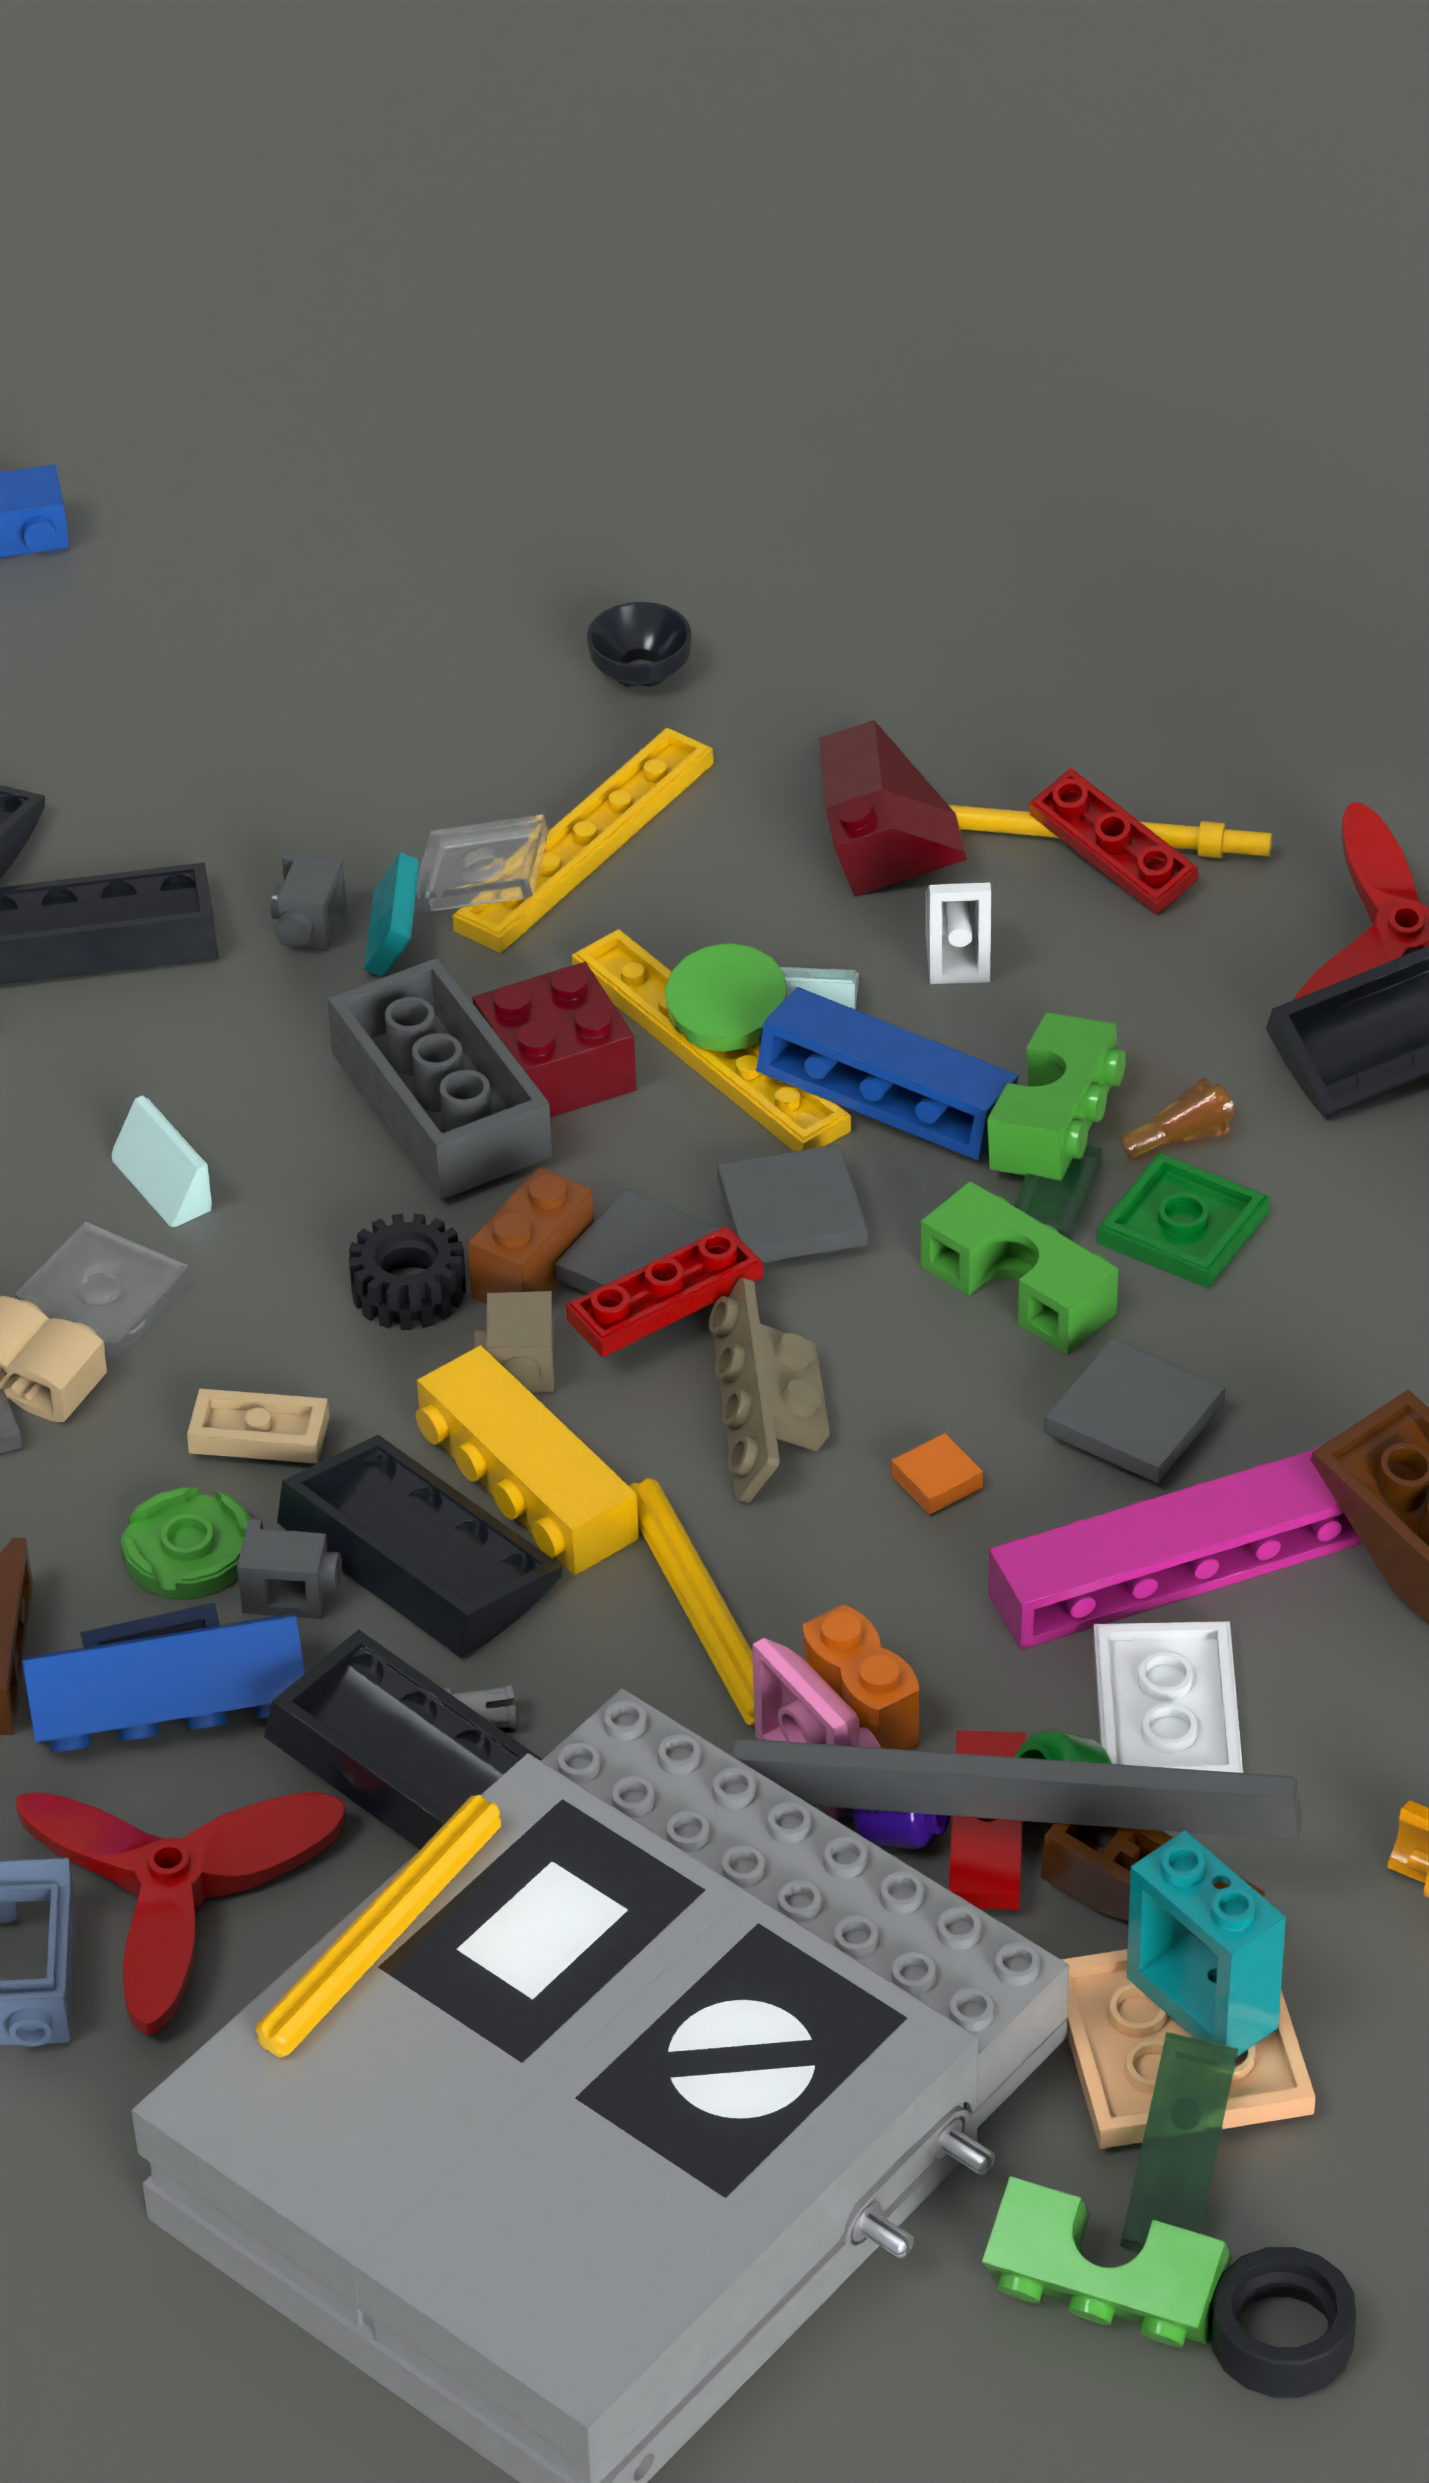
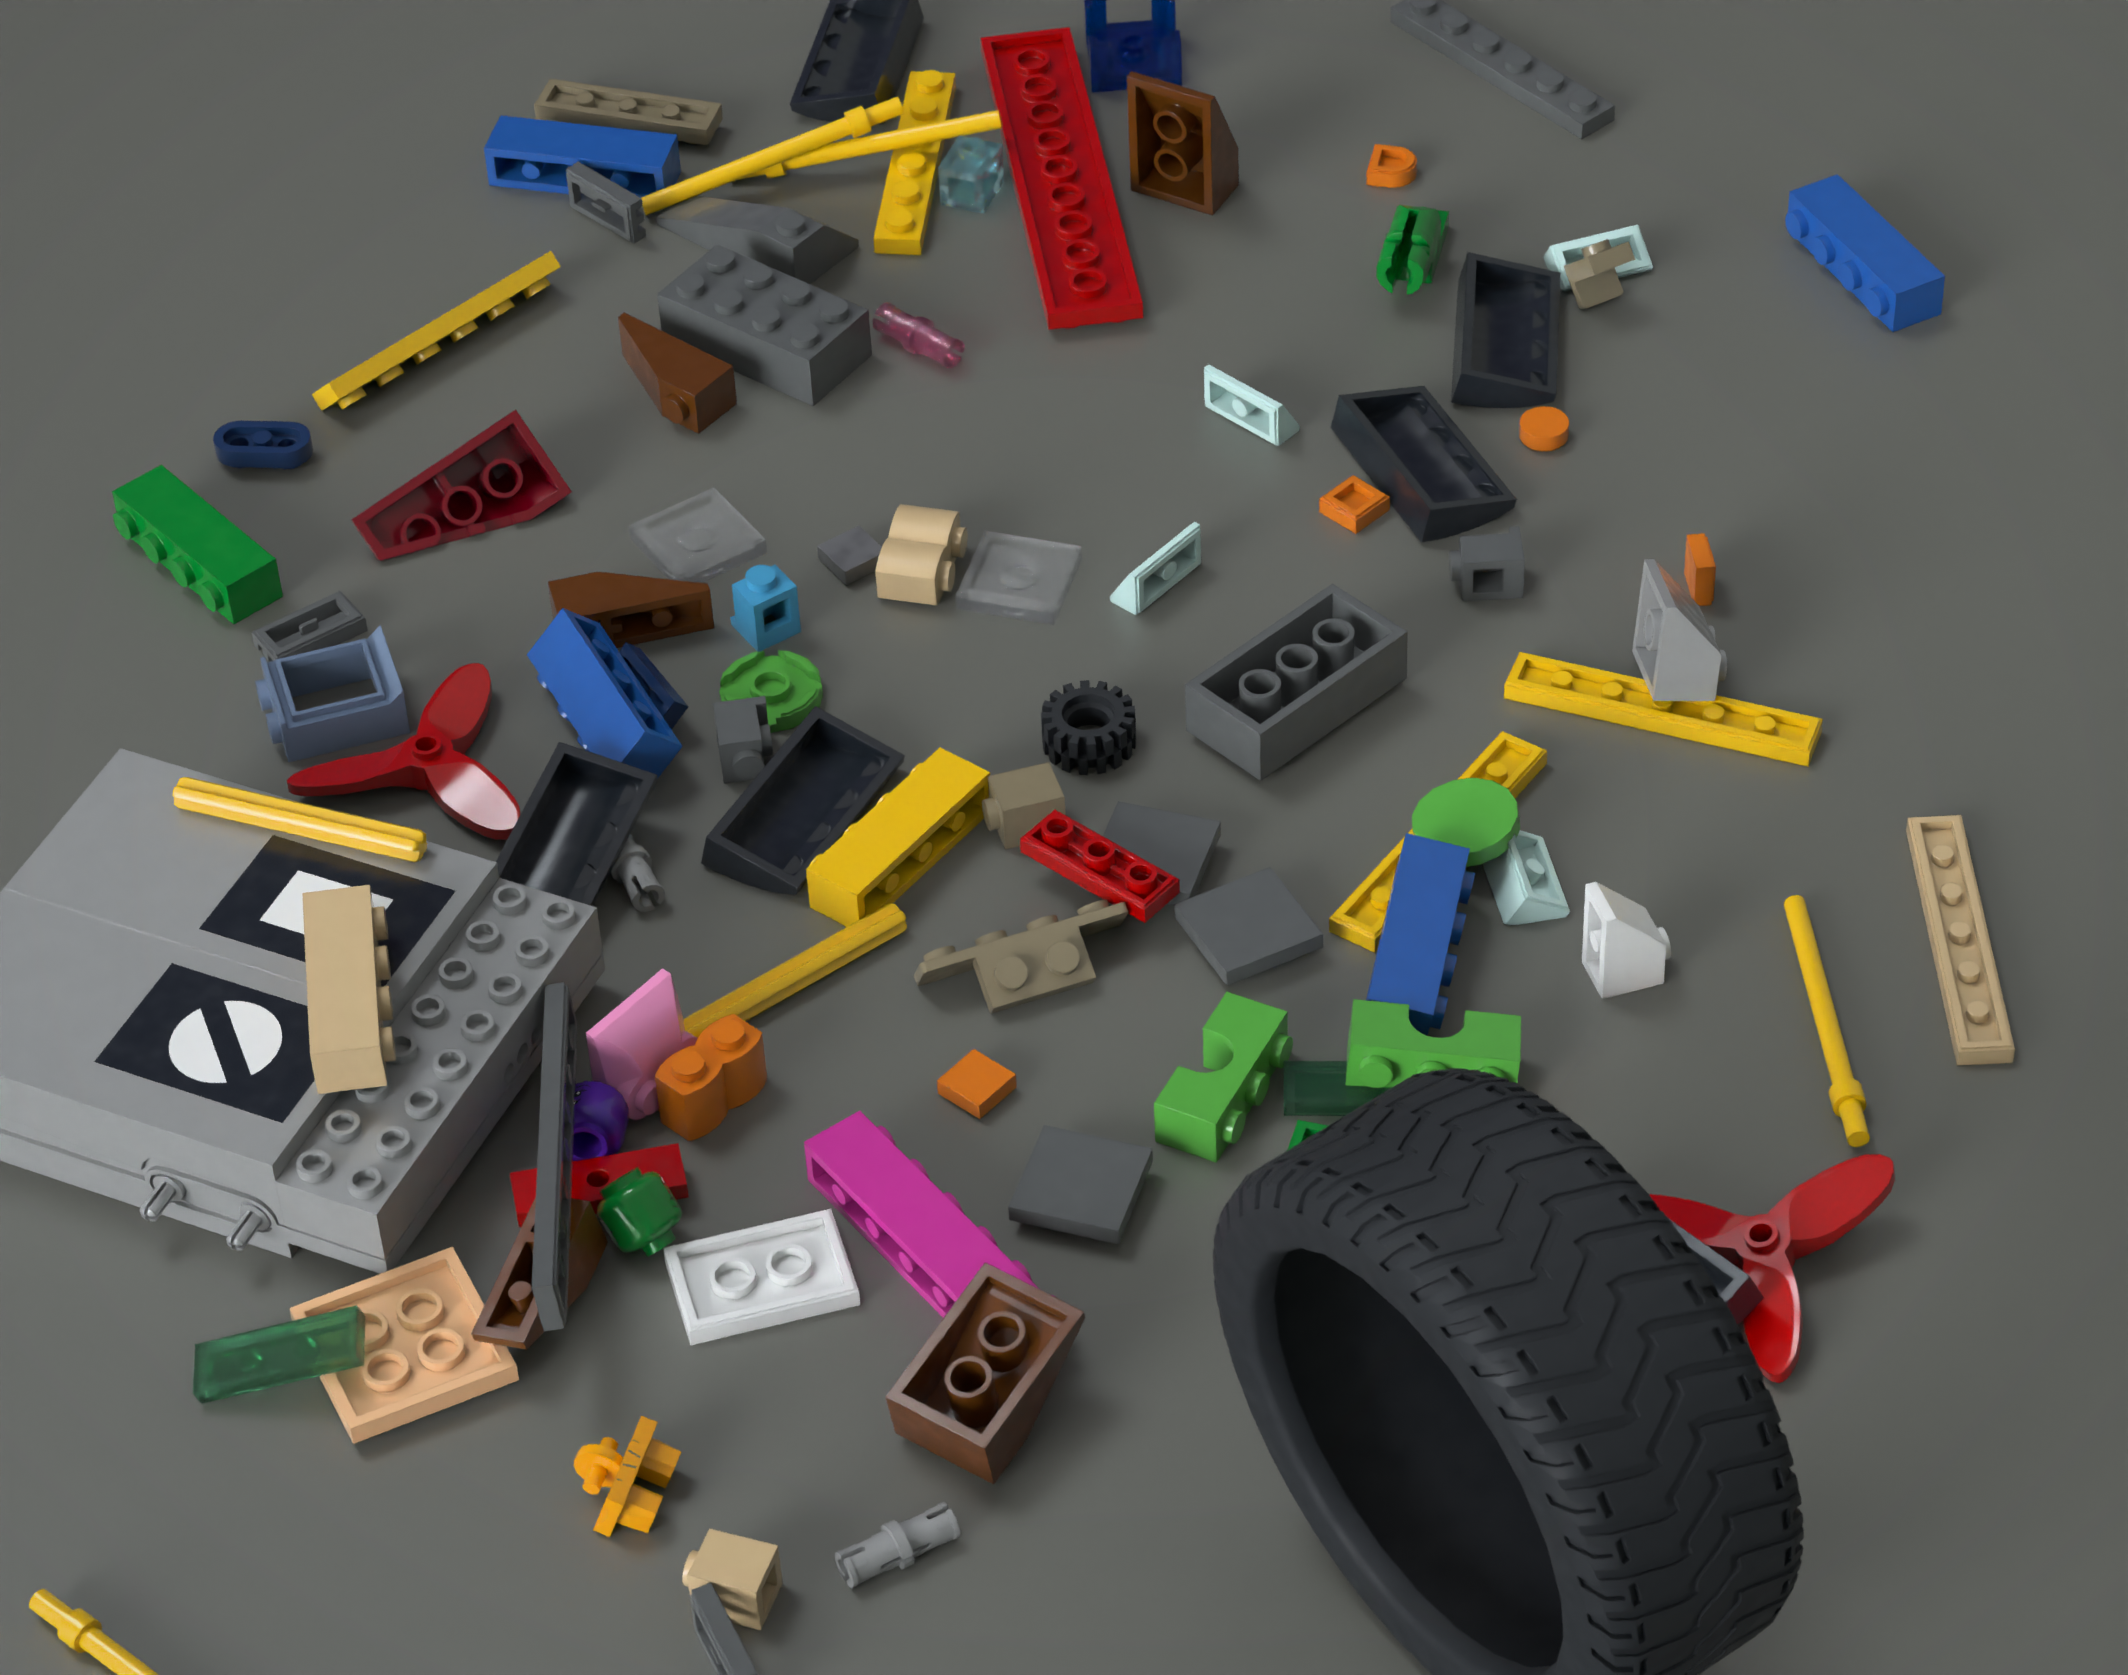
camera: 75 degrees right, 0 degrees up
tan plate [187,1388,330,1464] -> none
teal tile [363,852,420,977] -> none
clear tile [415,814,549,913] -> none
dark orange brick [468,1166,594,1304] -> none
dark red brick [472,961,637,1118] -> none
black piece [587,602,692,687] -> none
dark red wedge [819,720,968,897] -> none
arch [982,2176,1232,2348] -> none
red tile [1029,767,1199,915] -> none
teal window [1126,1830,1286,2065] -> none
black tyre [1211,2247,1356,2397] -> none
none -> tan brick [302,885,396,1094]
none -> dark azure brick [730,565,801,652]
none -> orange tile [1319,475,1390,534]
none -> orange tile [1519,406,1569,452]
none -> light grey slope [1632,559,1727,701]
none -> orange tile [1684,533,1716,606]
none -> tan tile [1906,815,2015,1066]

